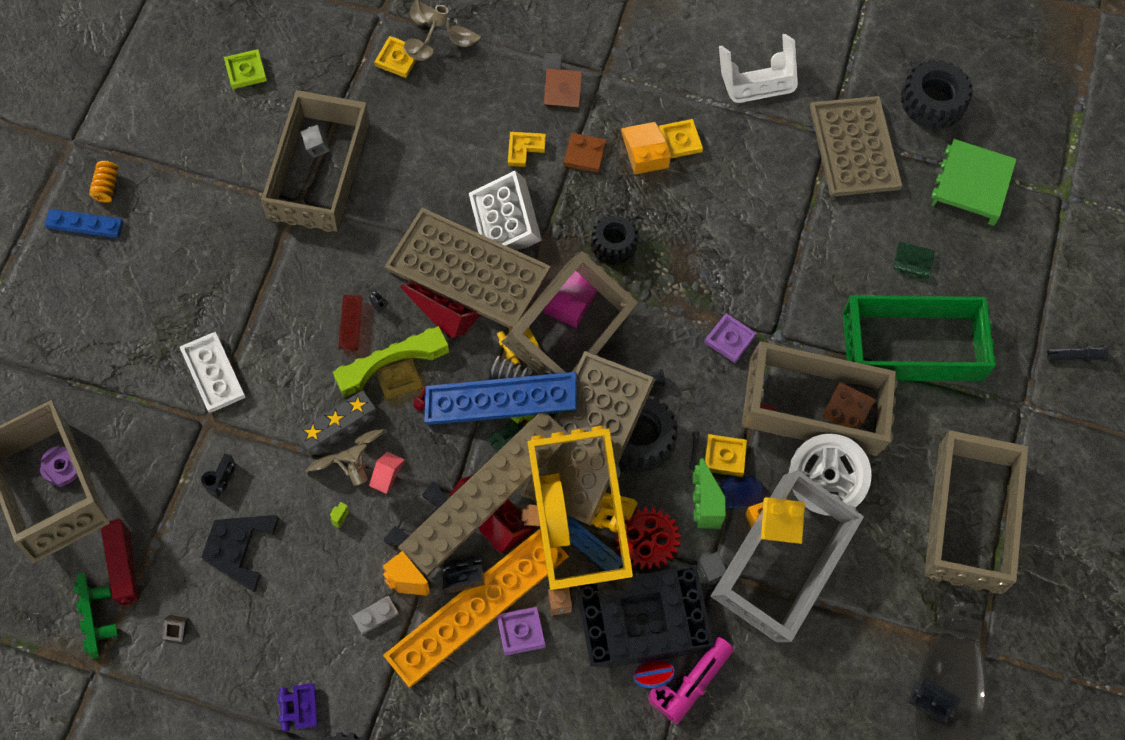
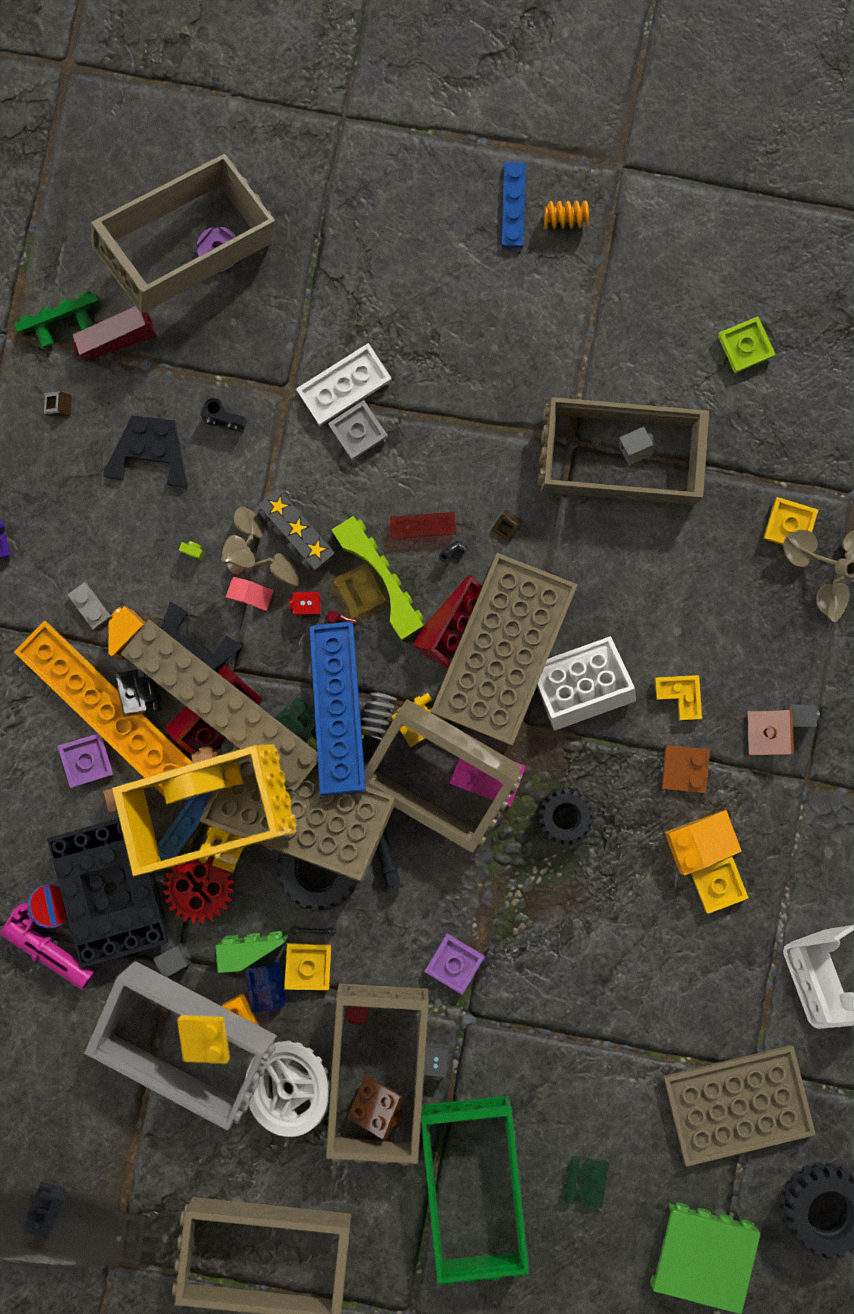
camera: 85 degrees right, 20 degrees up
none -> red brick [289,592,321,616]
none -> light grey plate [328,400,388,460]
none -> dark brown slope [491,510,523,542]

